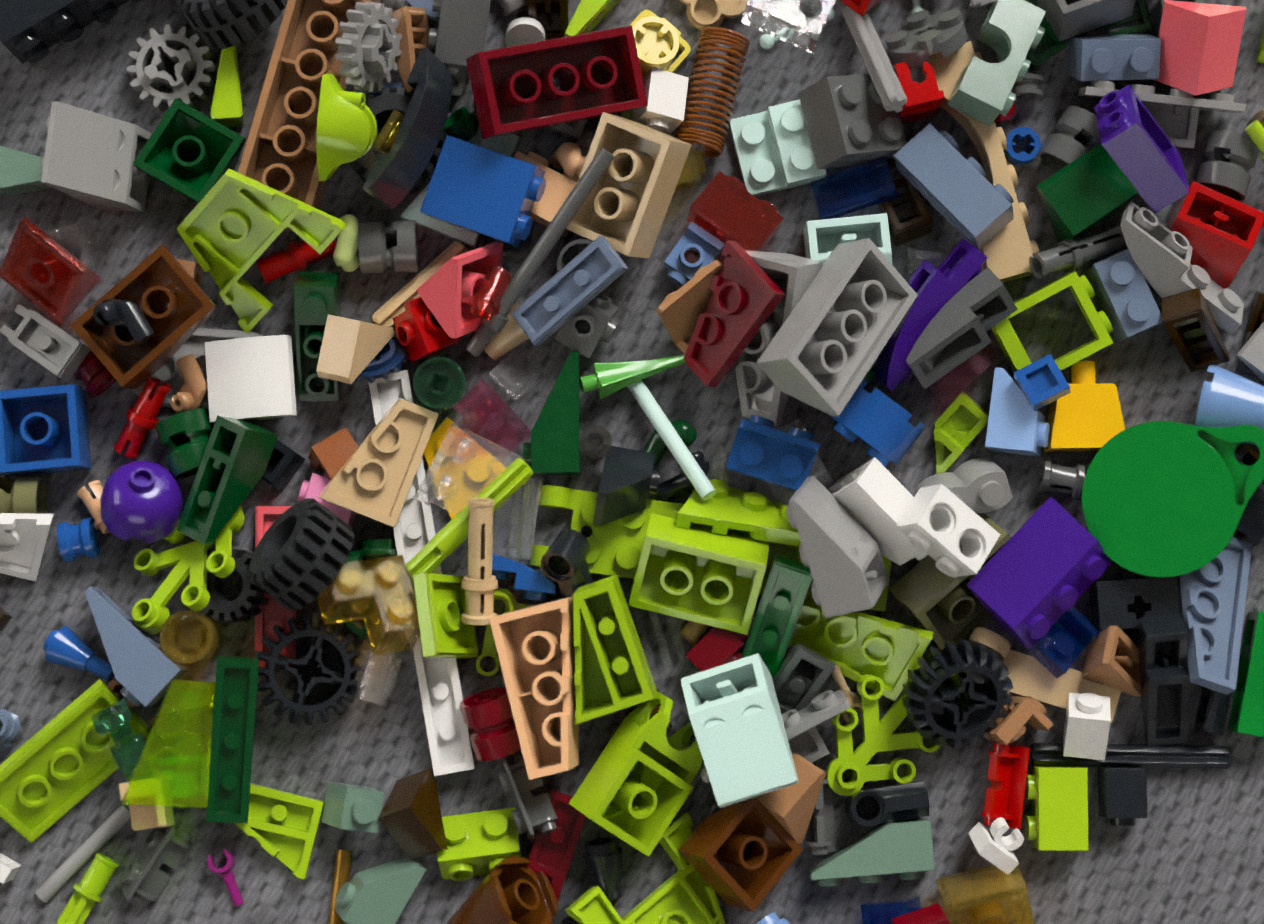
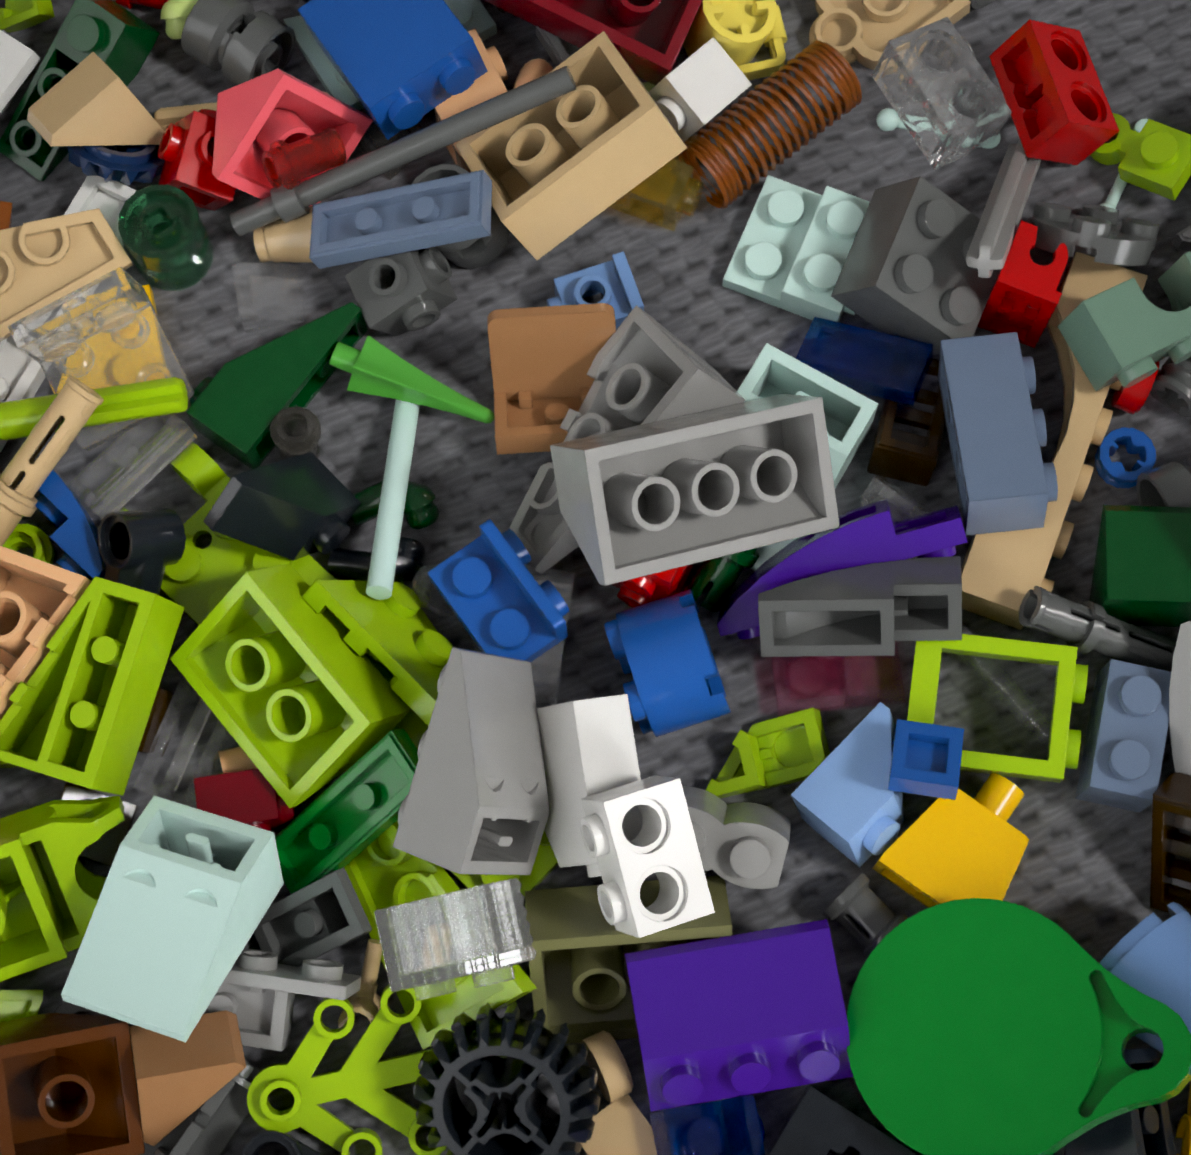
camera: 45 degrees right, 10 degrees down
clear pink slope [453,379,531,460] -> none
dark red wing [683,240,785,387] -> none
clear red brick [686,171,784,252] -> none
none -> clear brick [374,878,536,1001]

